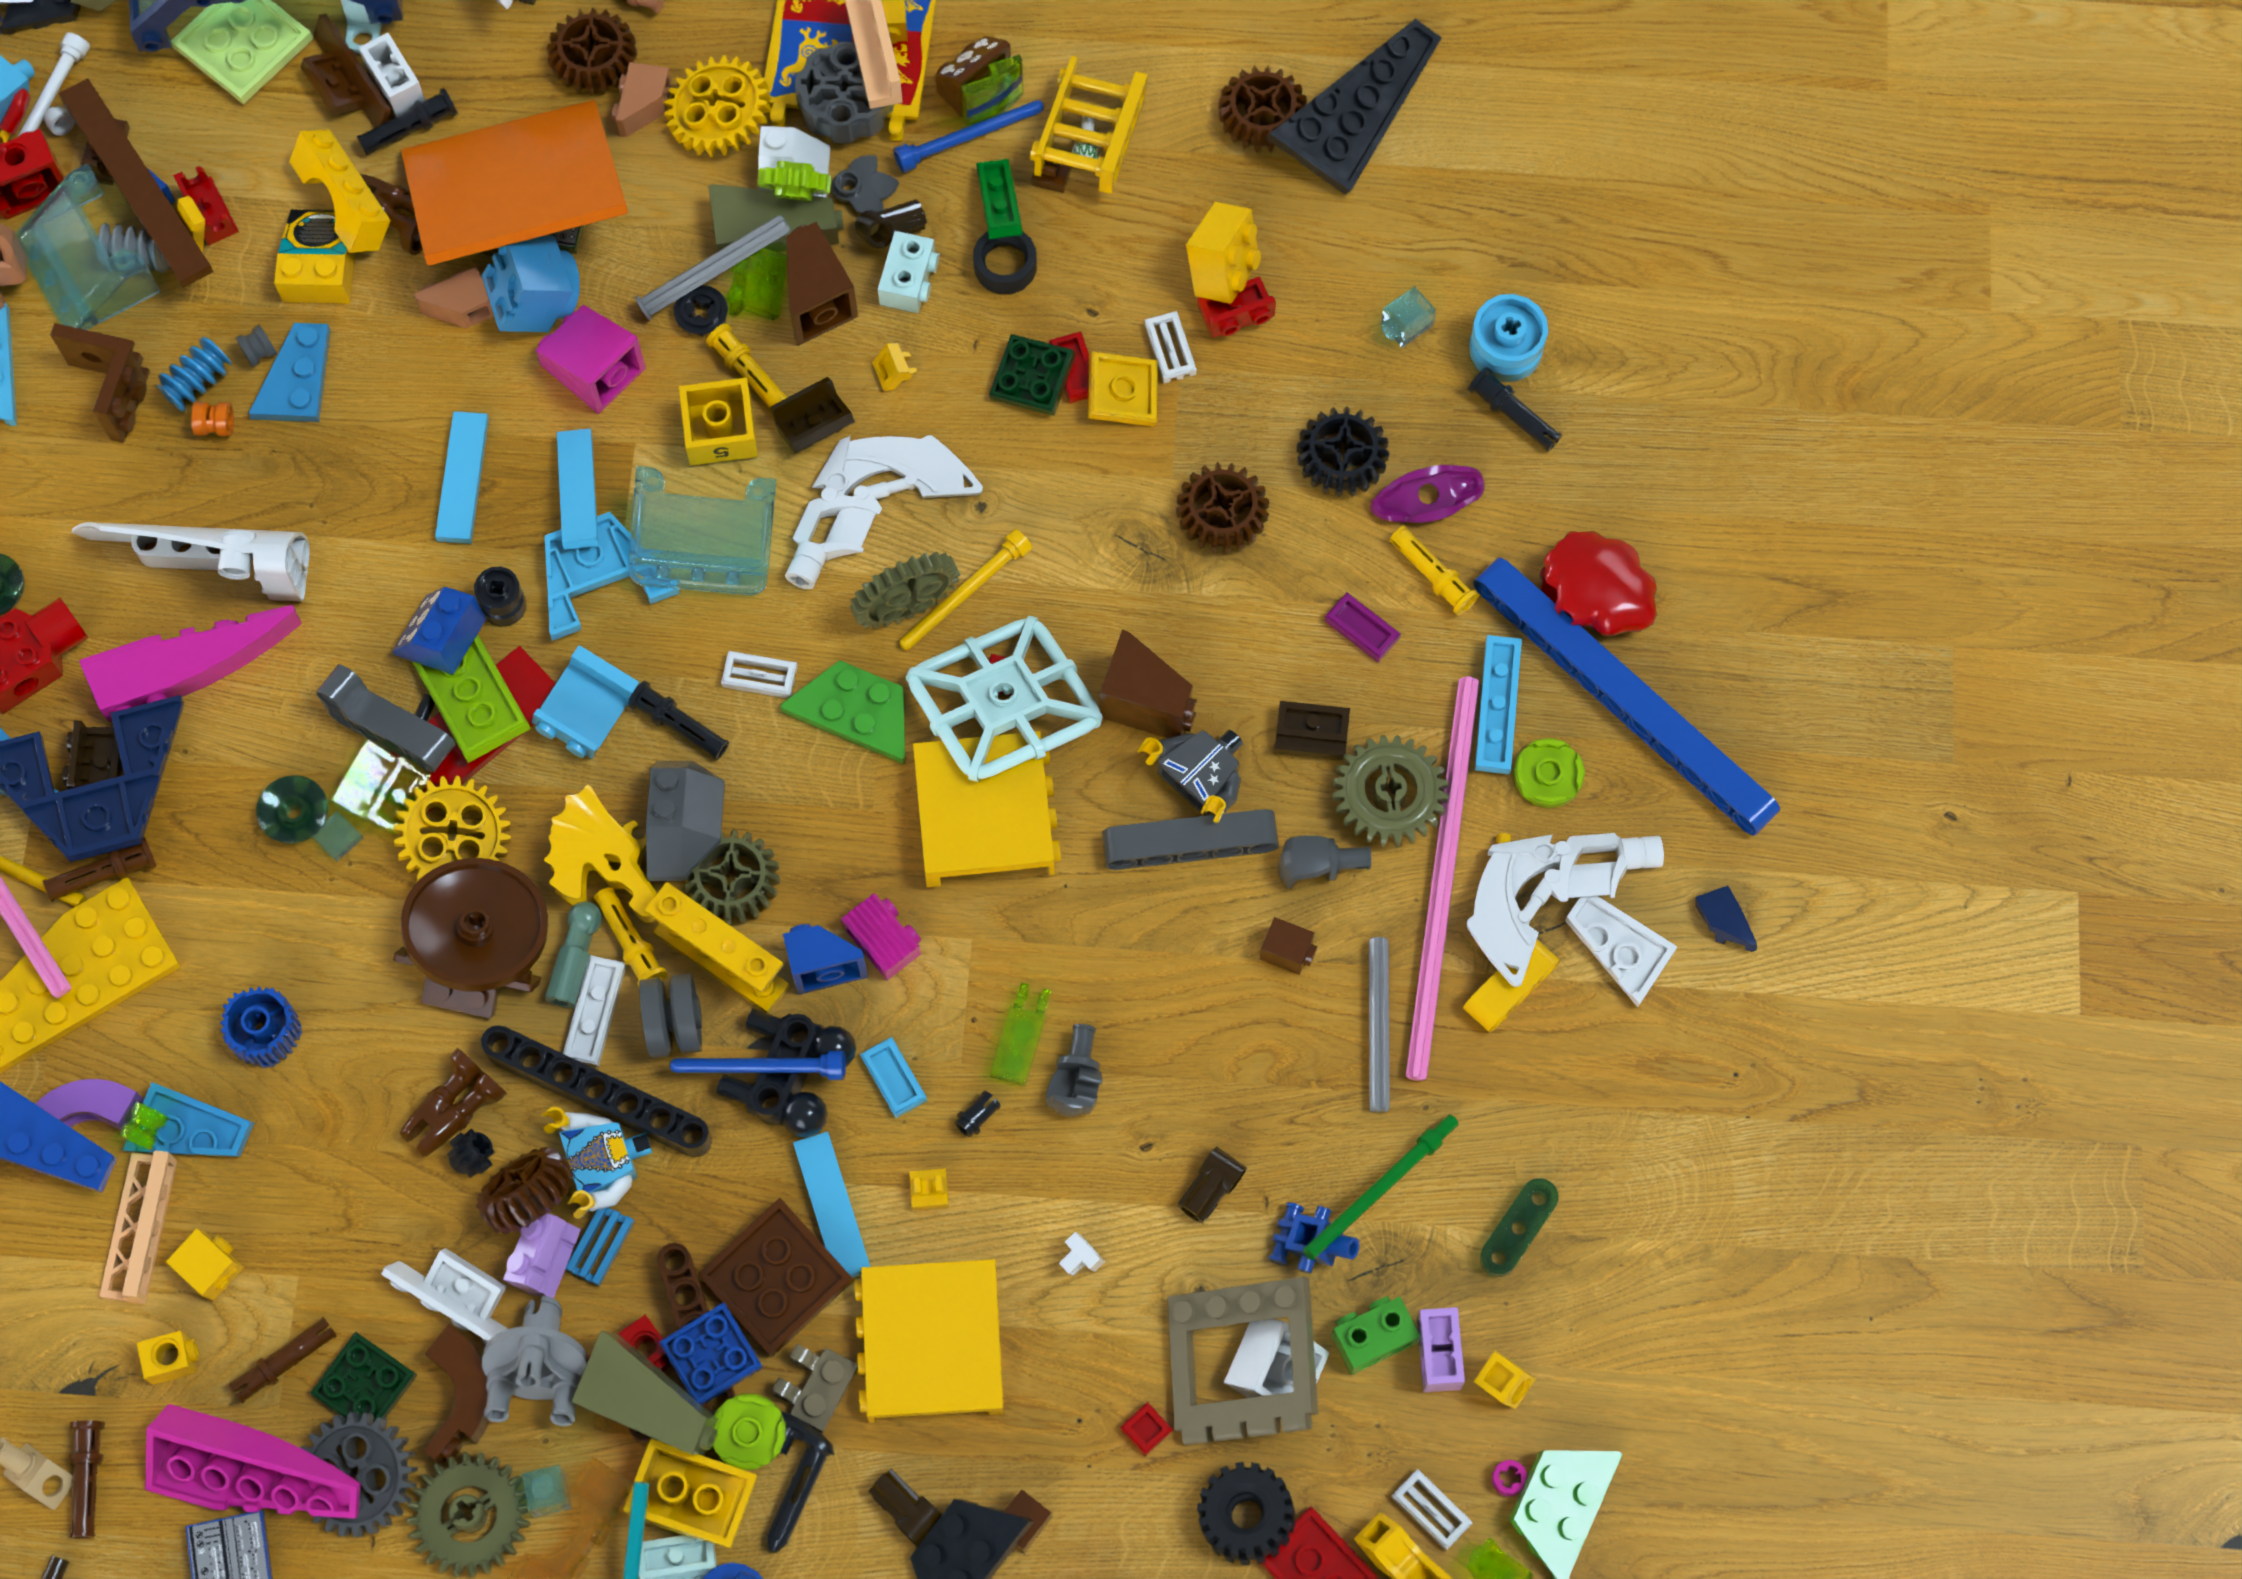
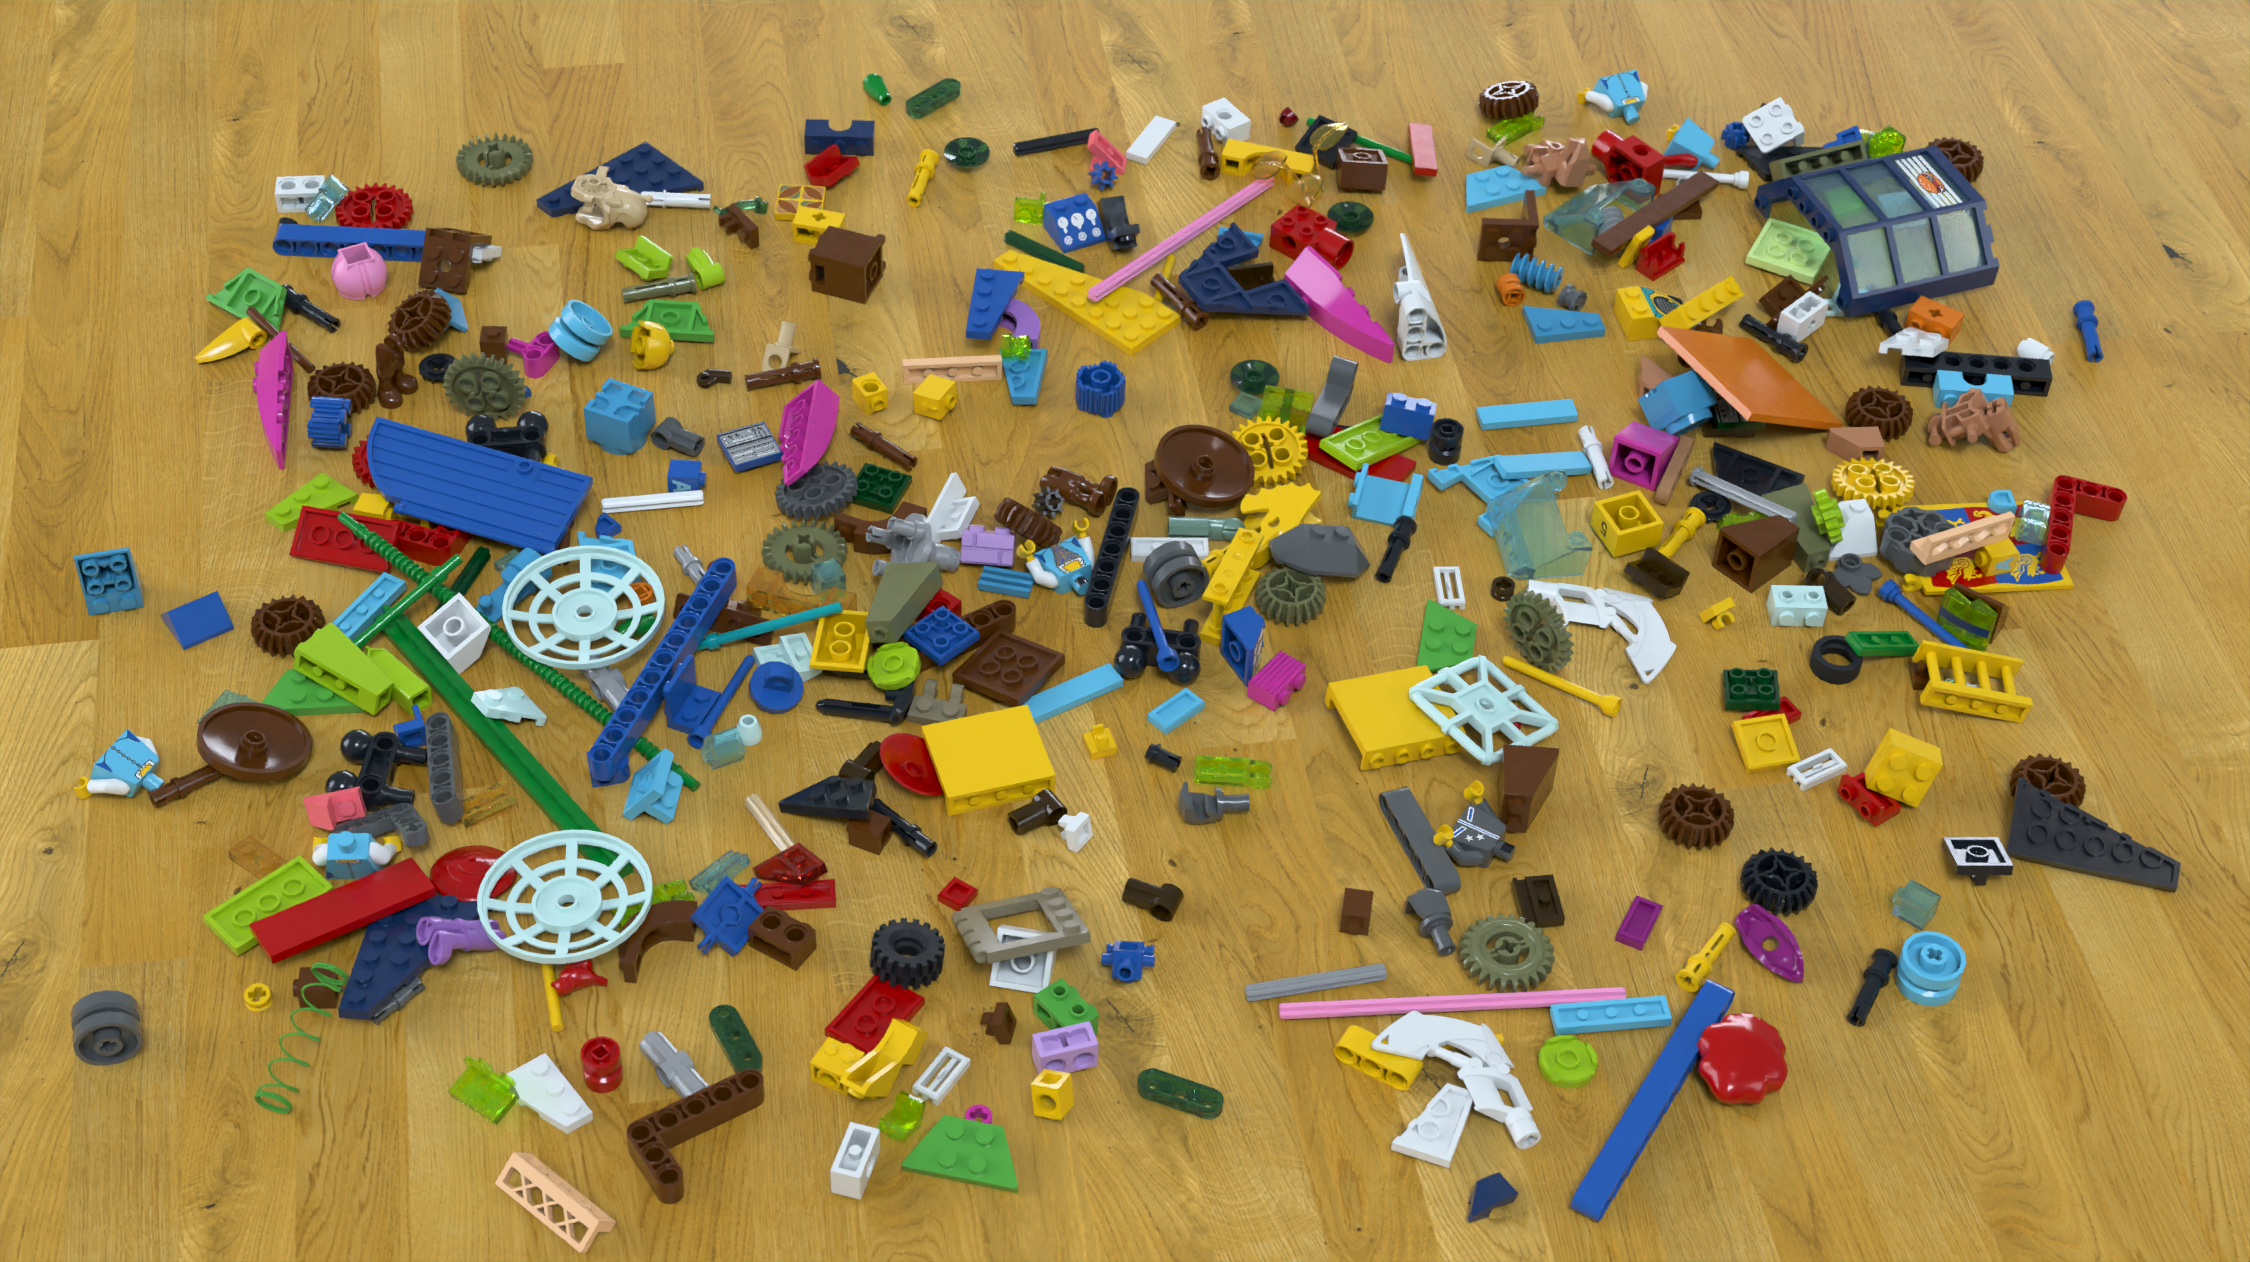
camera: 75 degrees right, 25 degrees down
green bar [1303,1115,1459,1260] -> none
none -> black pin [869,798,938,858]
none -> red hat [879,733,944,796]
none -> reddish brown tile [980,1002,1017,1044]
none -> dark brown piece [1008,789,1068,835]
none -> dark brown bush [1491,576,1515,602]
none -> white pin [1578,426,1614,489]
none -> medium nougat beam [1655,434,1695,506]
none -> black wing [1712,442,1805,497]
none -> black hinge [1942,837,2013,885]

